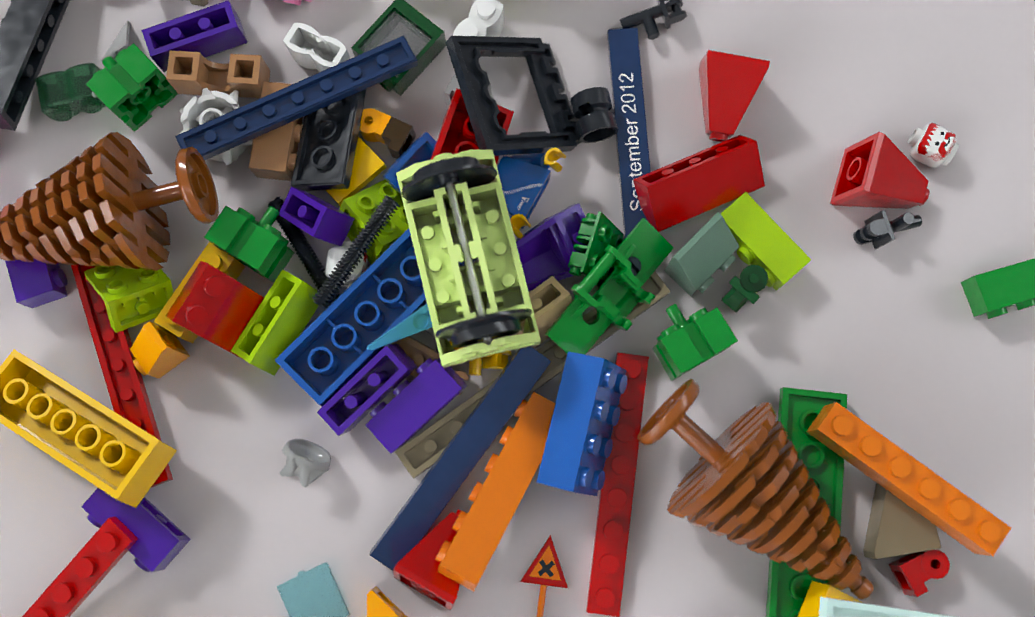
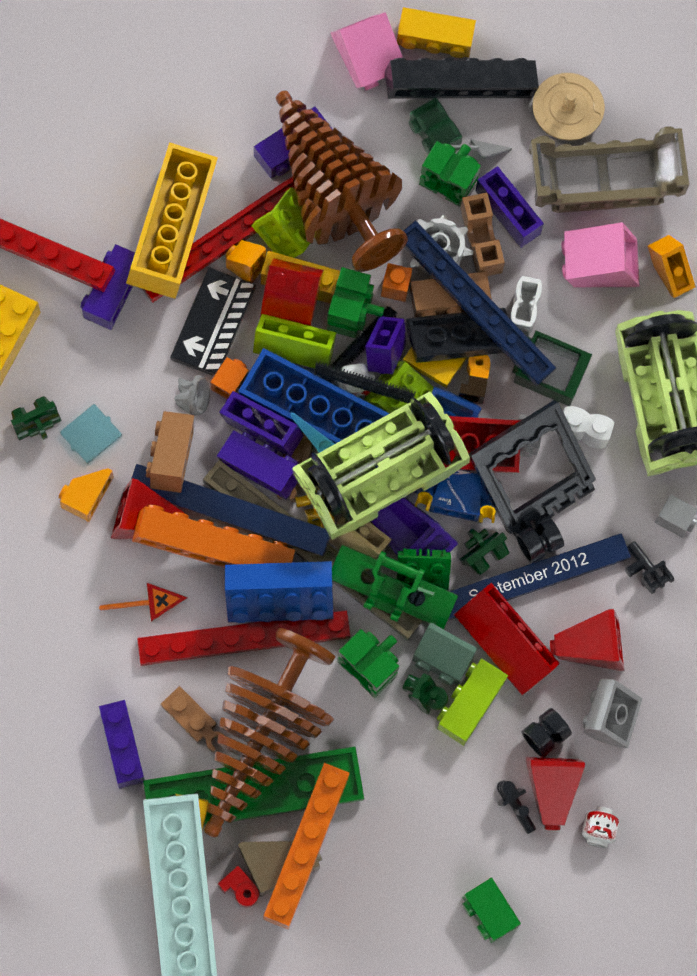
camera: 65 degrees right, 5 degrees down
none -> medium nougat brick [146,411,194,493]
none -> medium nougat plate [160,686,224,753]
none -> black tile [170,267,256,376]
none -> orange brick [210,357,249,399]
none -> orange brick [381,263,413,302]
none -> dark green hips [459,528,510,575]
none -> black wheel [521,708,572,758]
none -> light grey brick [583,679,643,748]

